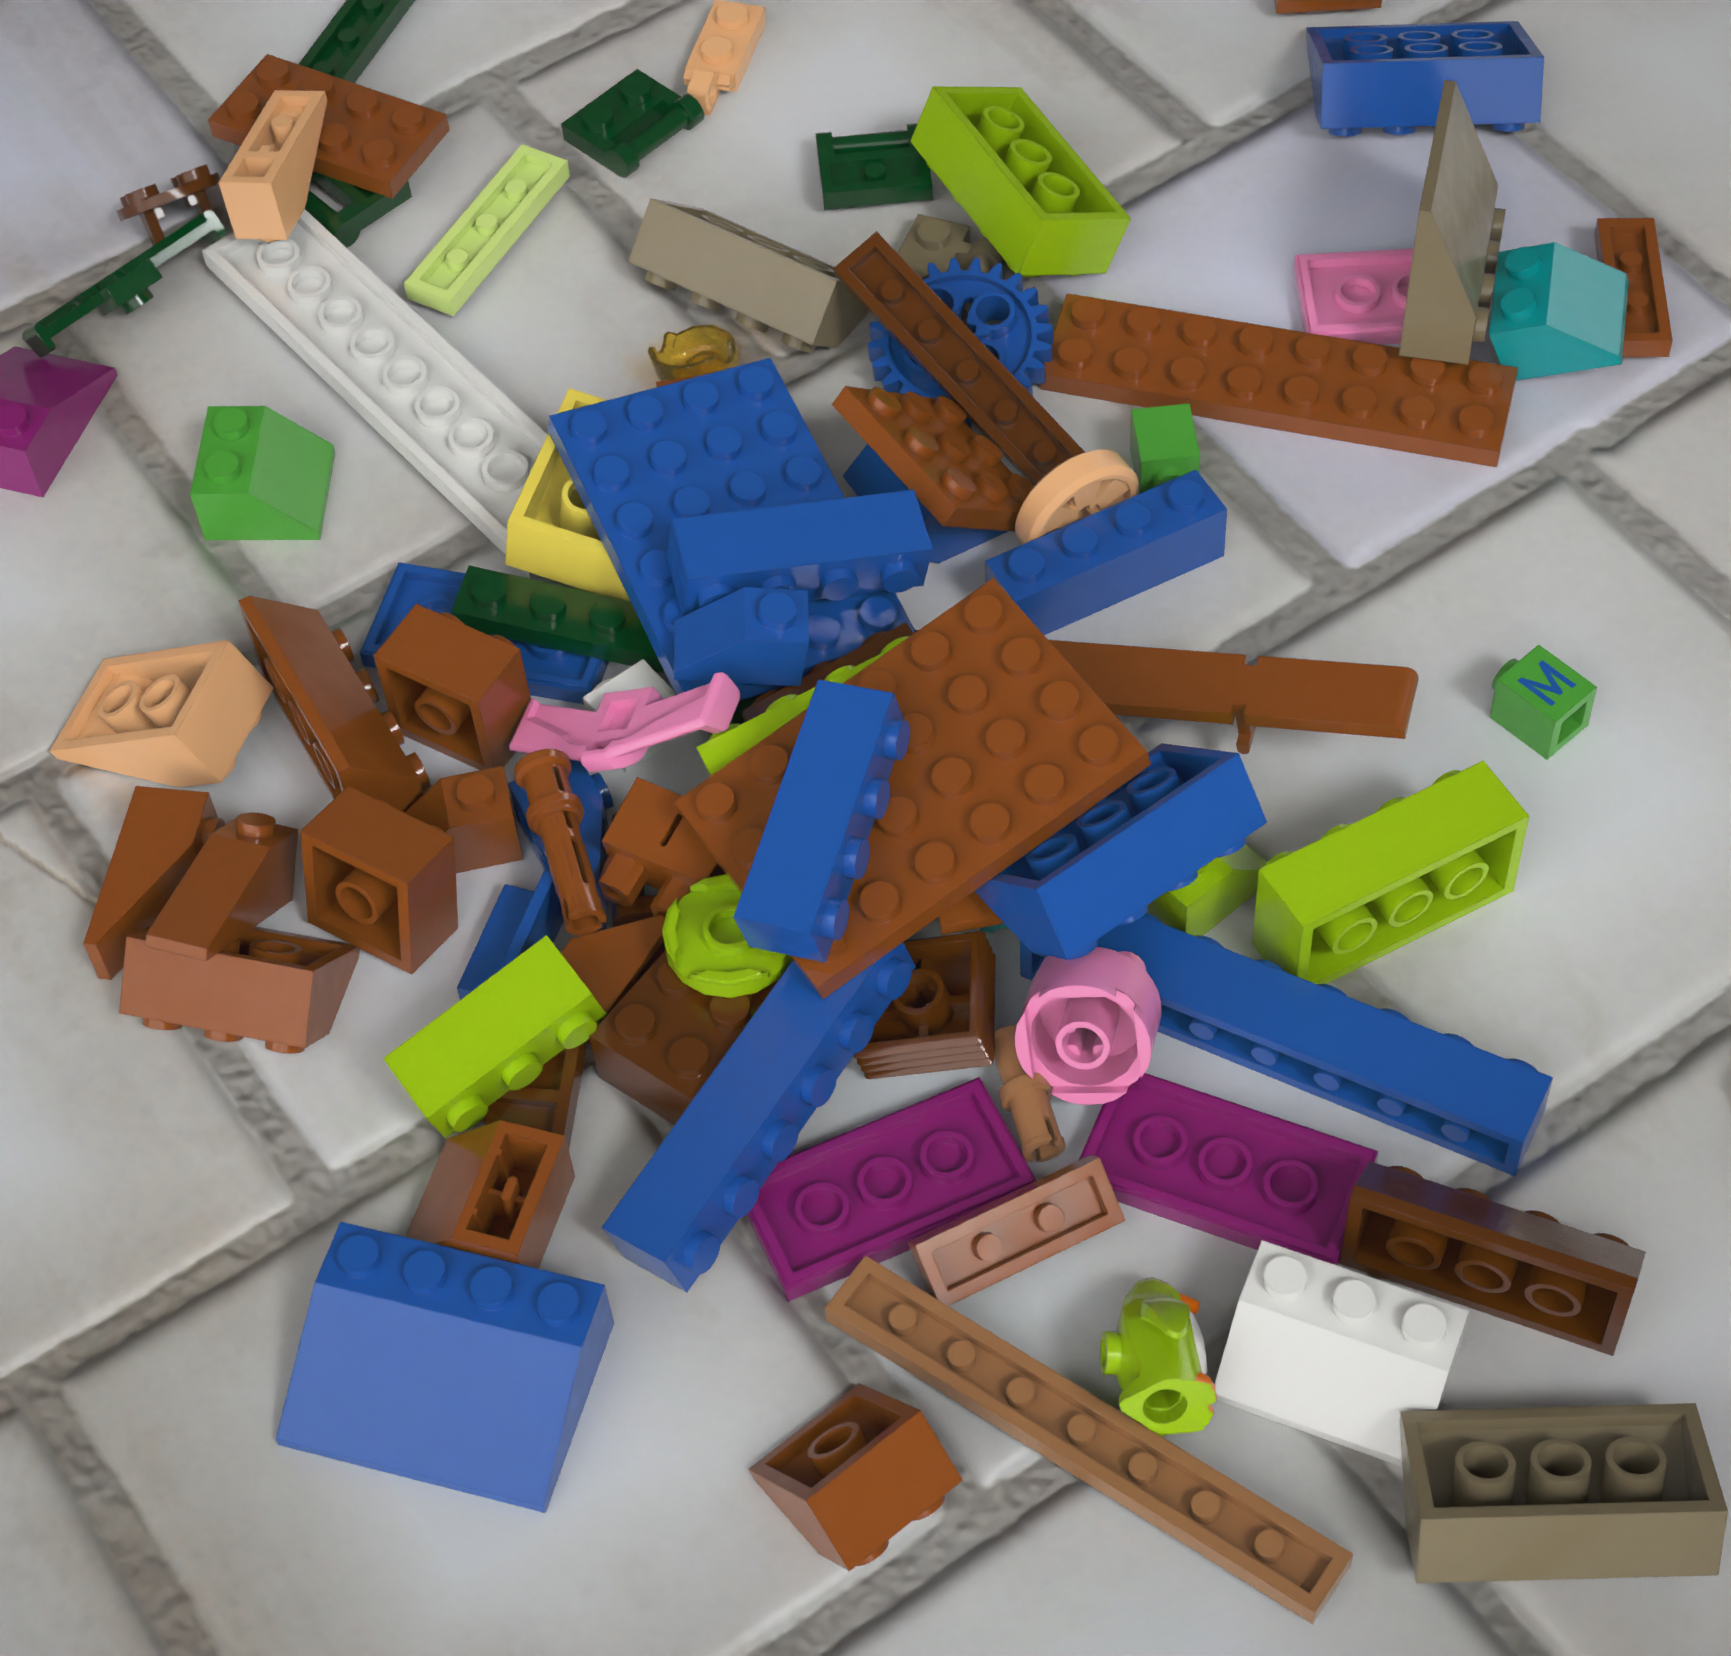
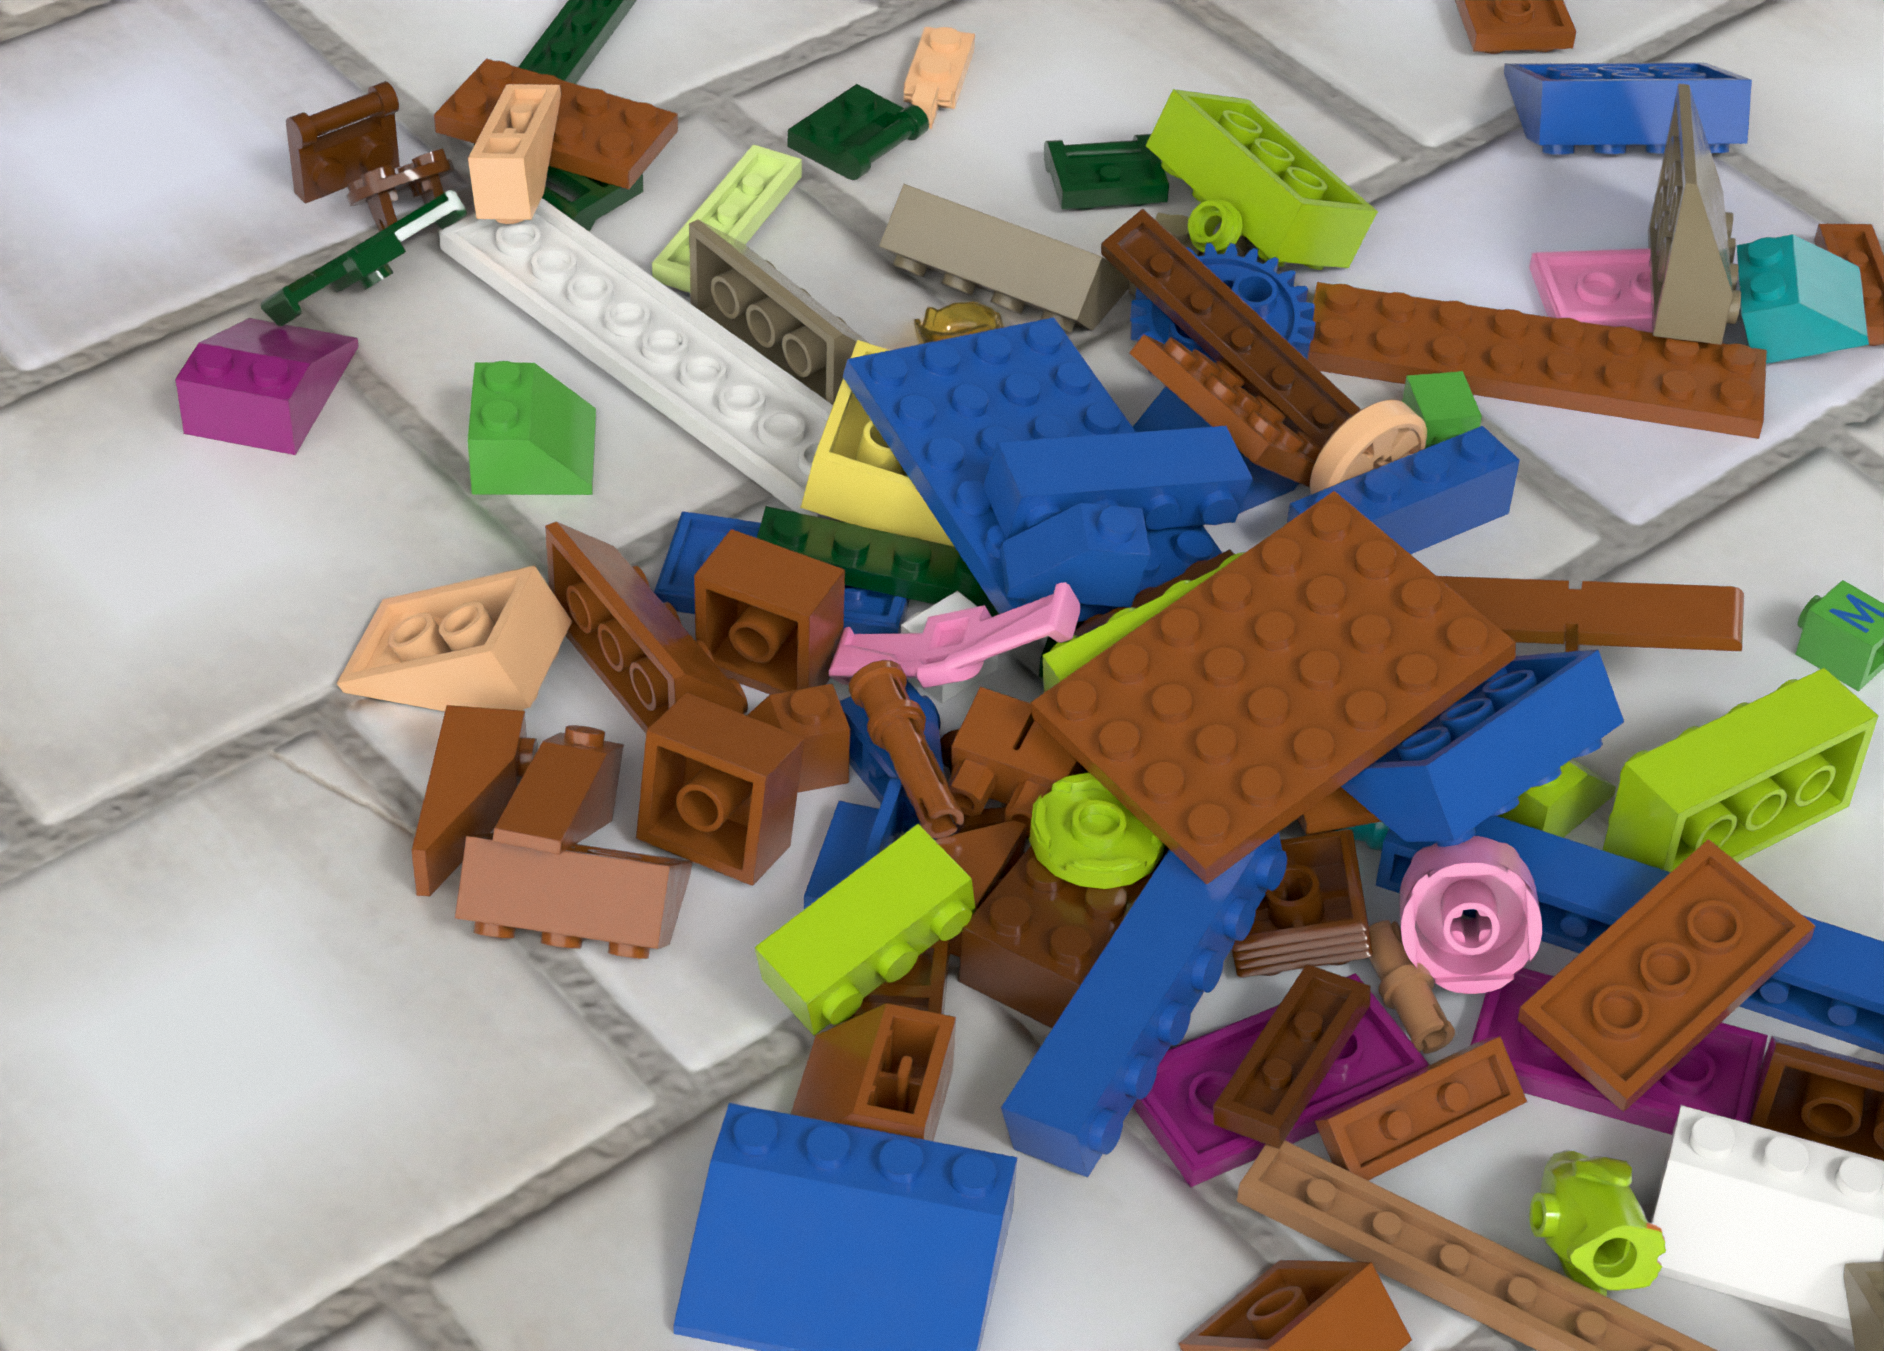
camera: 10 degrees left, 10 degrees down
blue brick [733,679,910,963] -> none
none -> reddish brown plate [286,81,400,204]
none -> dark tan slope [689,219,870,405]
none -> lime plate [1188,200,1243,254]
none -> reddish brown plate [1213,964,1371,1149]
none -> dark orange plate [1518,839,1816,1112]

